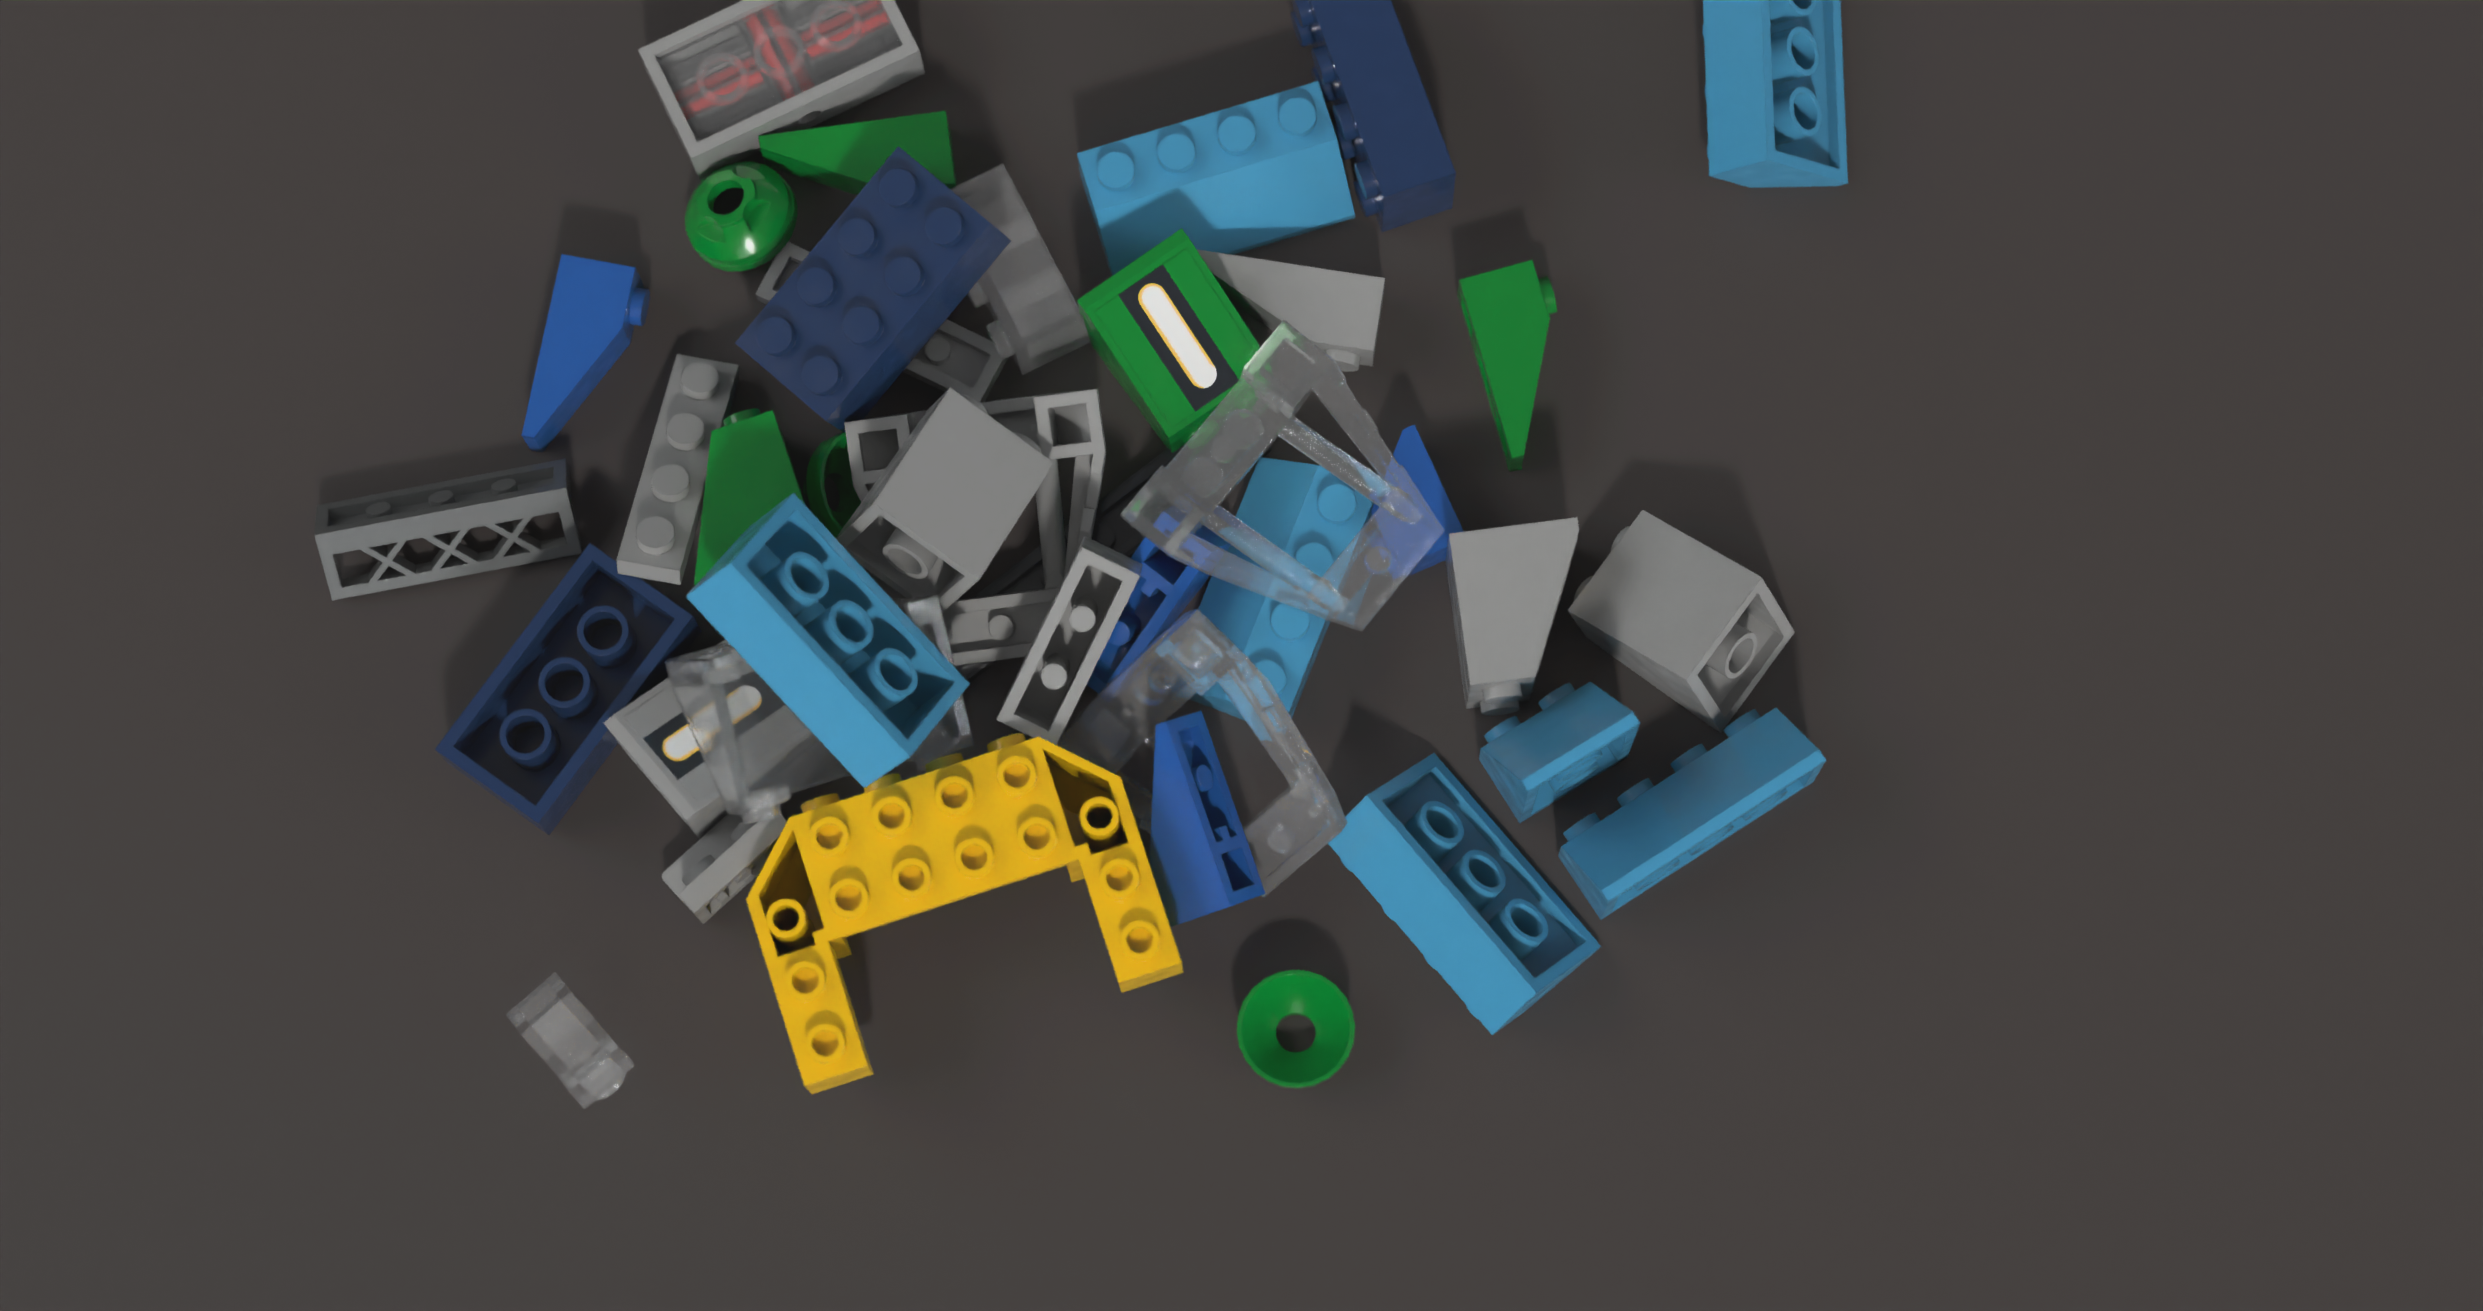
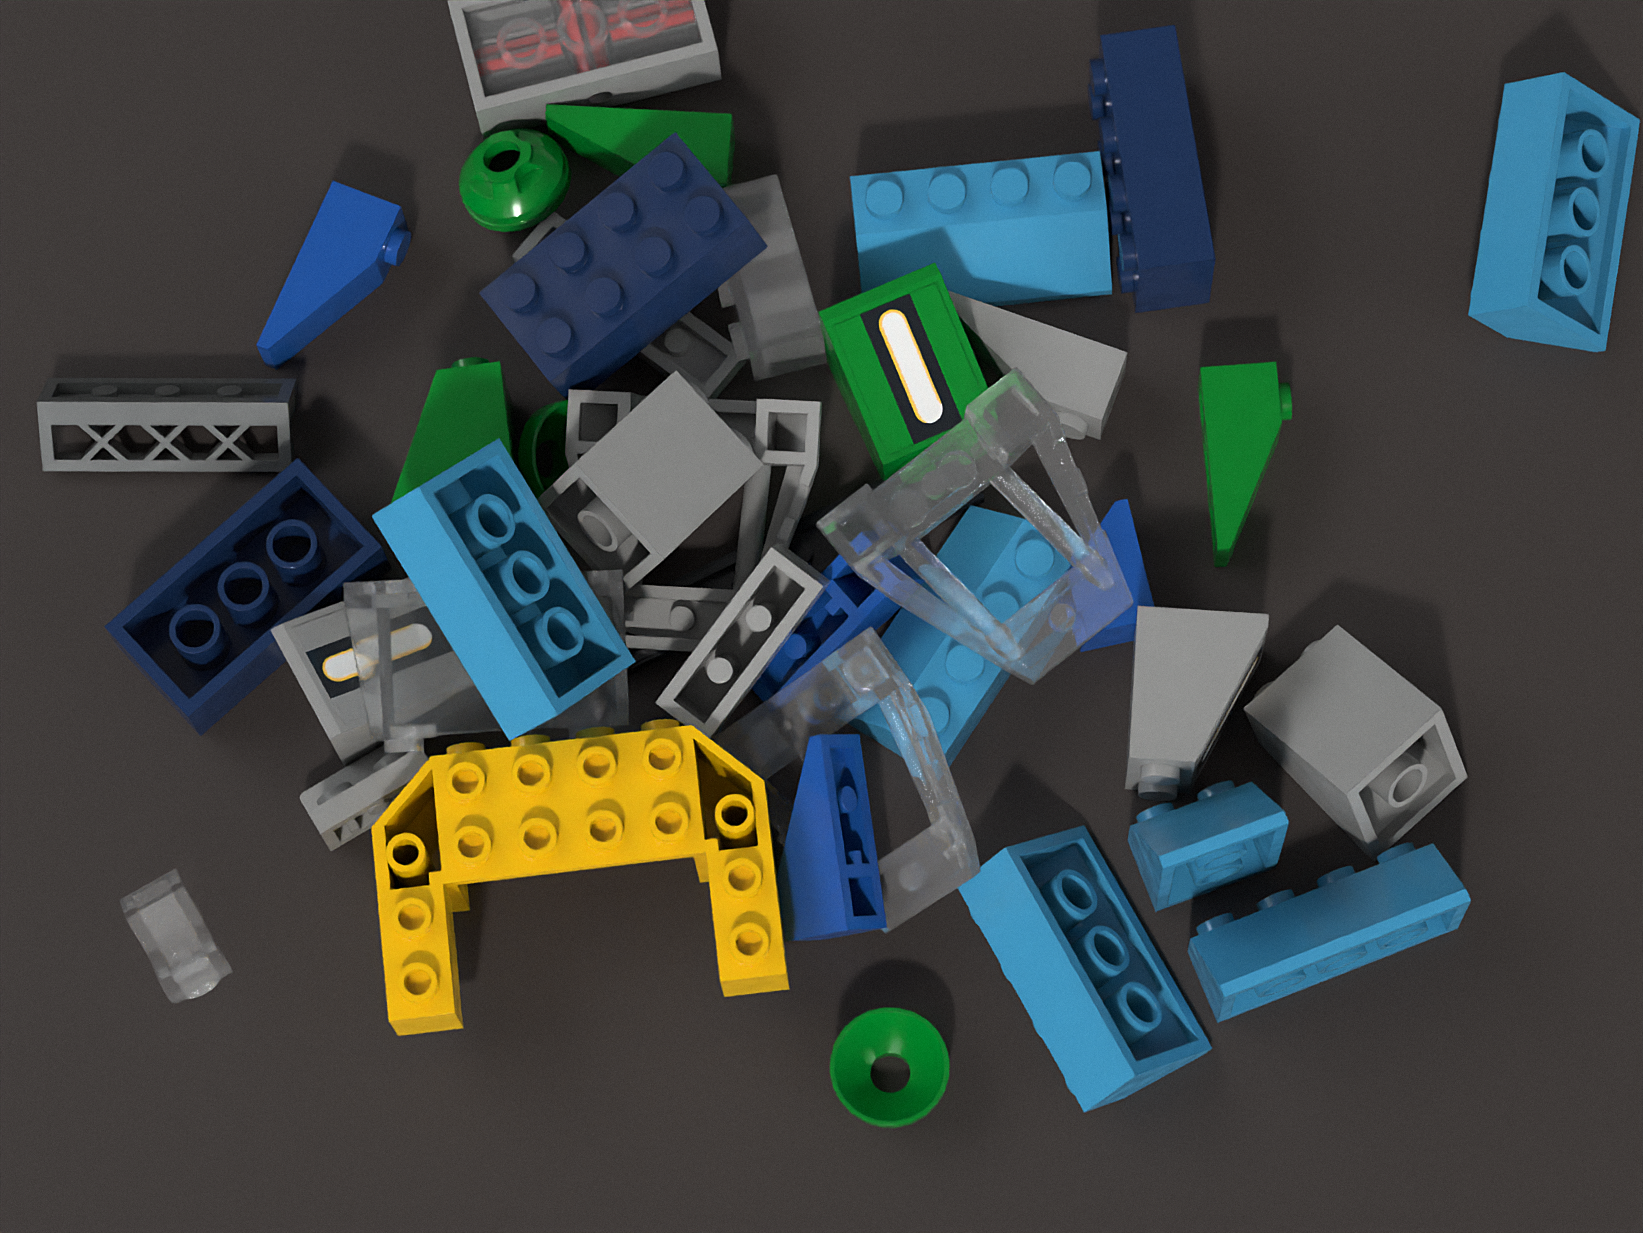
camera: 15 degrees right, 5 degrees down
light grey plate [617,354,739,585] -> none

